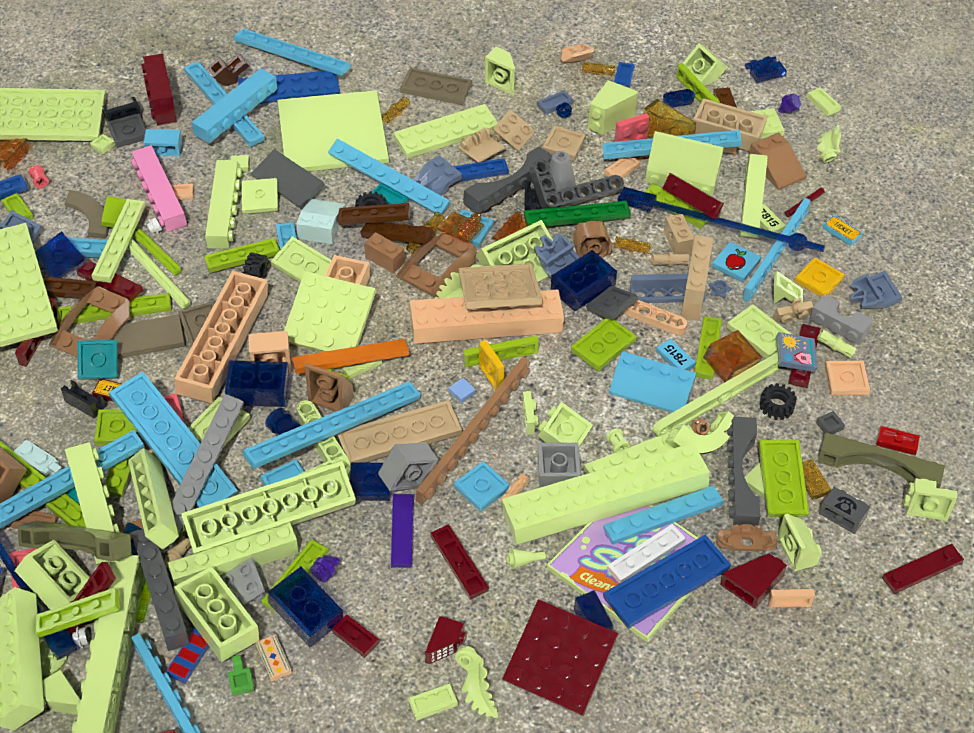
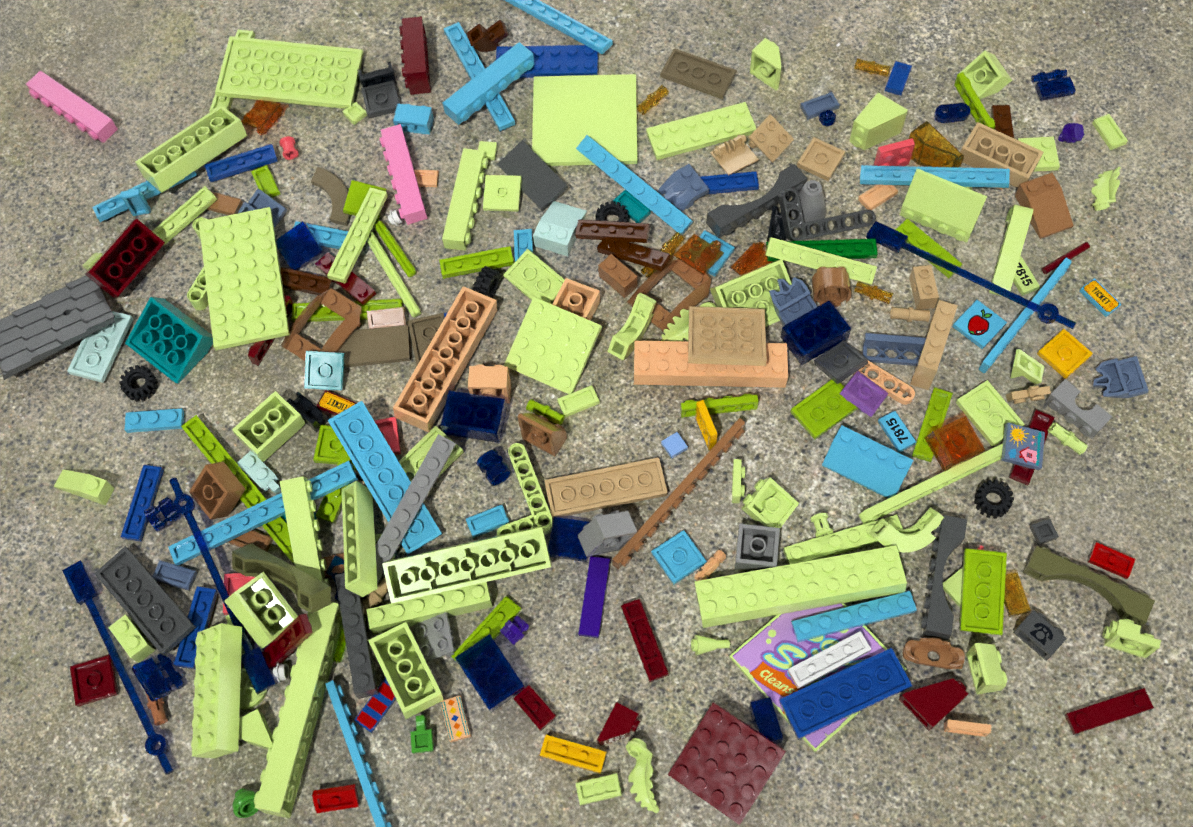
camera: 15 degrees right, 15 degrees up
lime plate [35,588,120,637] -> none
medium azure plate [243,381,421,469] -> none
orange tile [292,339,409,374] -> none
light nougat slope [560,43,594,63] -> none
dark red plate [662,173,724,219] -> none
nougat pin [692,419,709,435] -> none
sand blue plate [708,280,732,299] -> none
light nougat tile [825,361,870,395] -> none
none -> yellowish green brick [232,391,306,462]
none -> tile [367,307,407,329]
none -> yellow plate [540,735,607,774]
none -> yellowish green arch [607,293,656,360]
none -> yellowish green plate [765,237,877,285]
none -> medium lavender plate [840,371,889,417]

